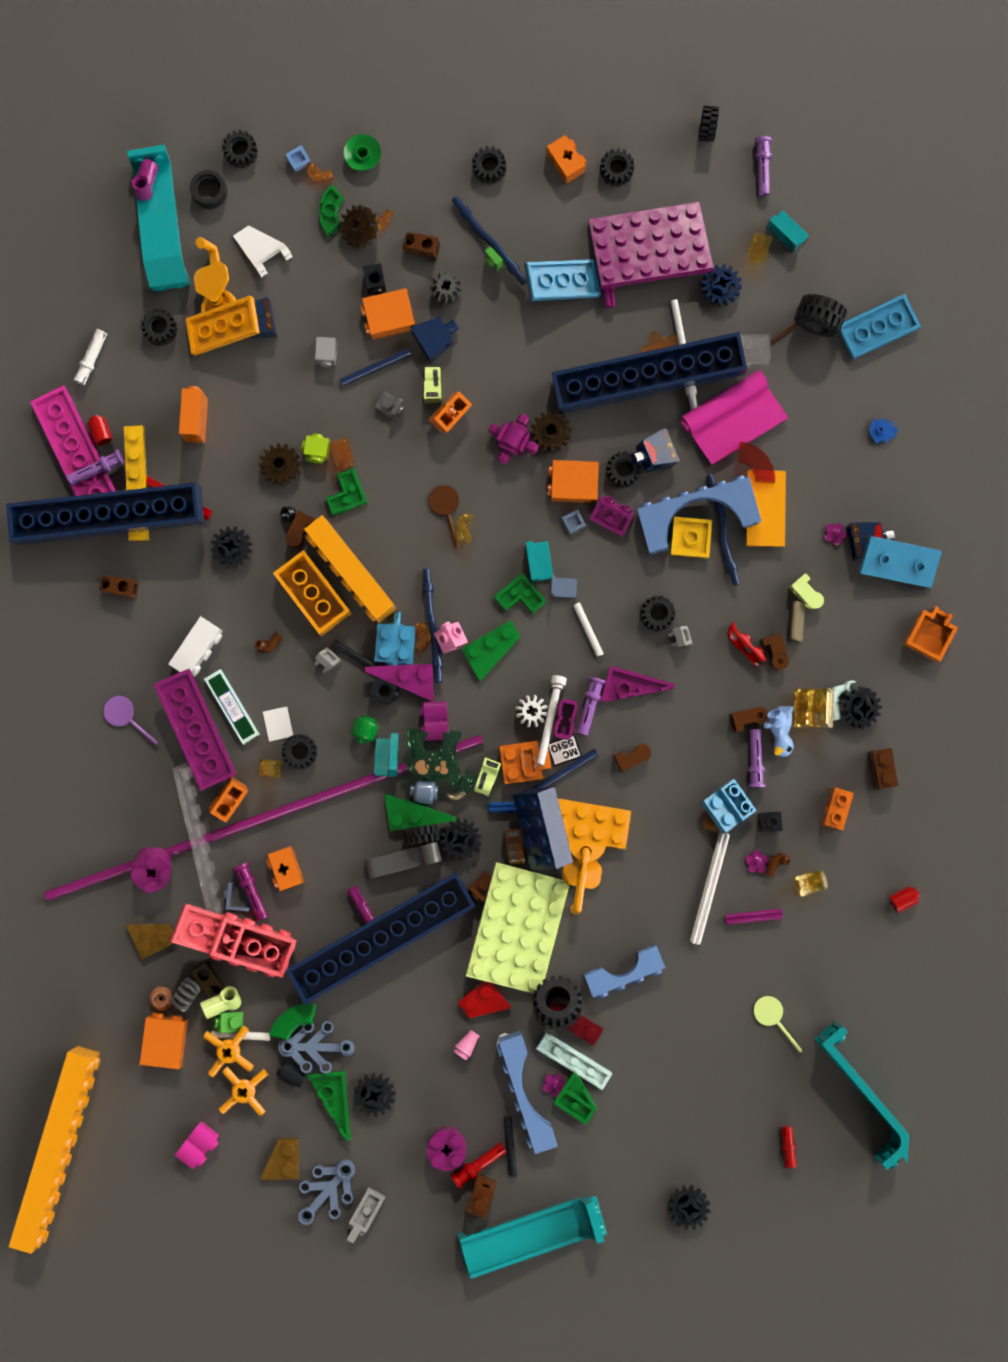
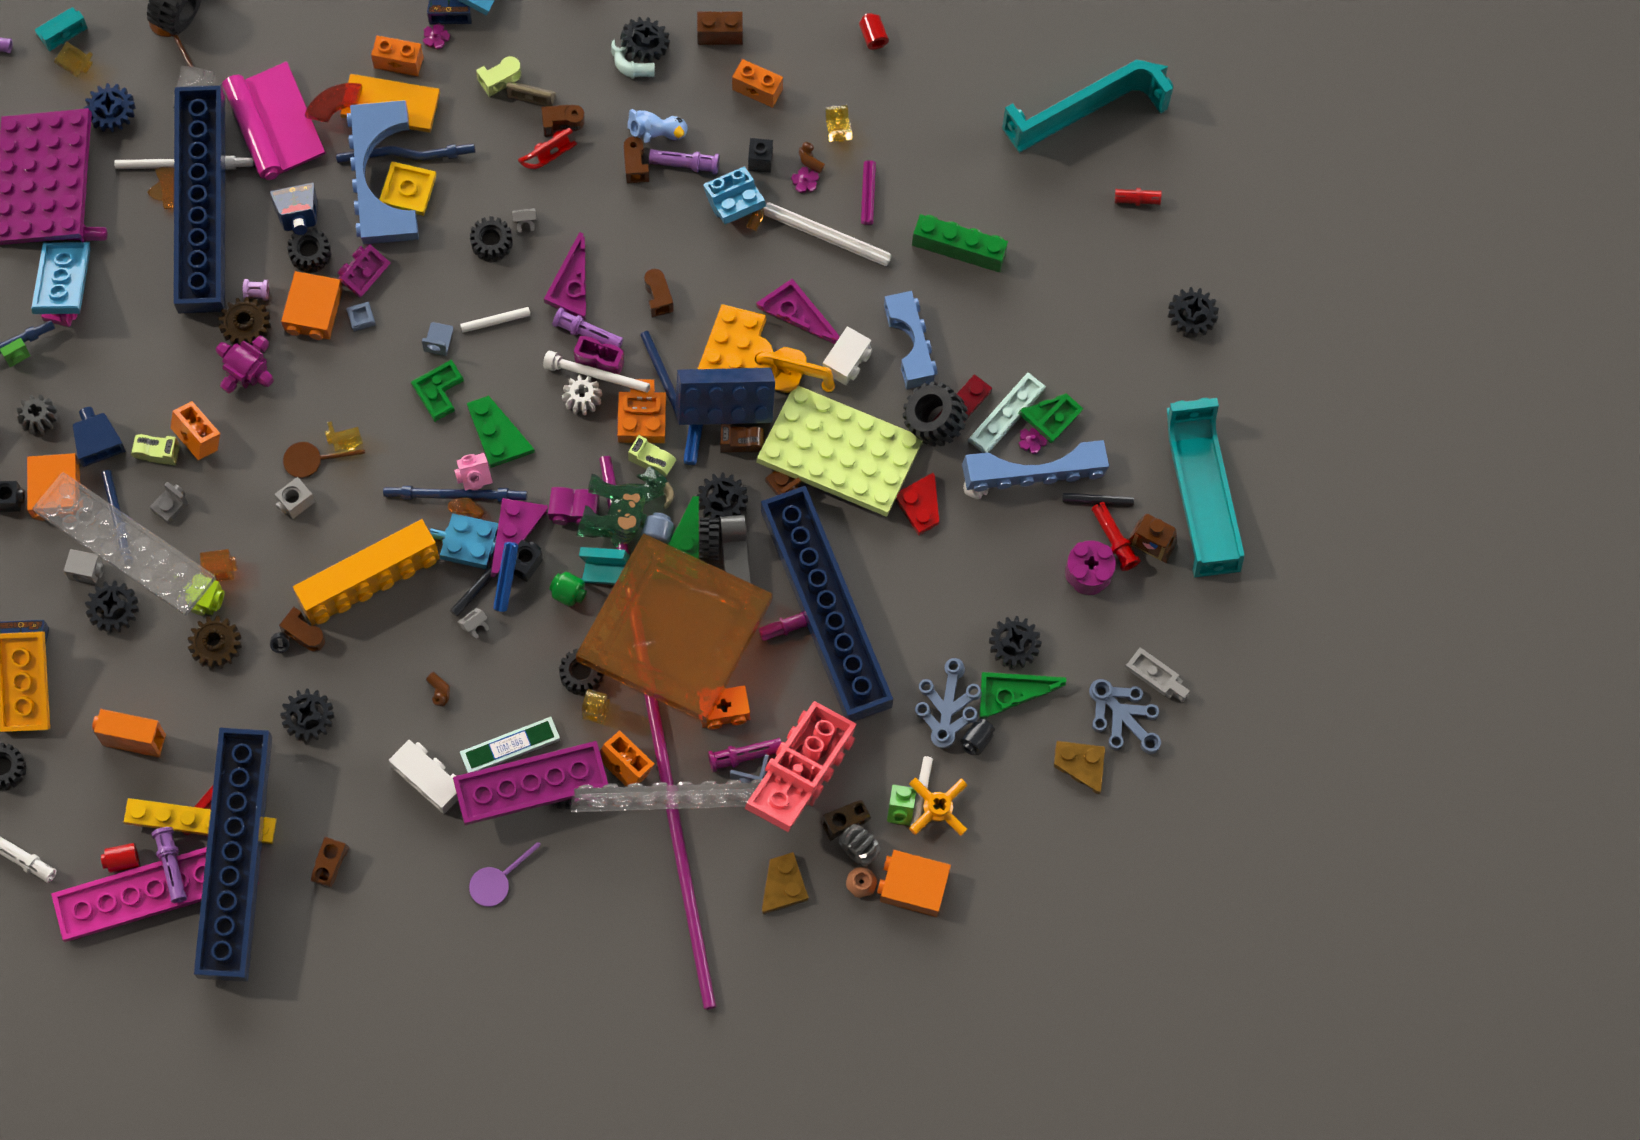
camera: 85 degrees left, 15 degrees down
light orange brick [9,1046,101,1254] -> none
magenta brick [131,847,172,893] -> none
dark pink brick [174,1121,219,1170] -> none
yellowish green piece [200,986,241,1019] -> none
light orange bar [219,1066,268,1116] -> none
white sticker [263,707,293,742] -> none
green tile [269,1003,317,1040] -> none
light orange brick [273,550,352,637] -> none
green tile [325,467,368,517] -> none
bright pink cone [453,1030,480,1060] -> none
teal panel [525,541,553,582] -> none
sticker [548,734,582,767] -> none
yellowish green piece [754,996,802,1053] -> none
clear yellow brick [794,688,834,728] -> none
none -> clear plate [32,472,216,616]
none -> black gear [85,580,139,634]
none -> lavender bush [243,279,269,301]
none -> light grey brick [275,477,315,519]
none -> orange brick [371,35,423,76]
none -> blue axle [493,542,518,612]
none -> clear orange tile [576,533,773,723]
none -> magenta wing [756,279,840,344]
none -> white brick [823,326,872,385]
none -> green brick [912,214,1008,273]

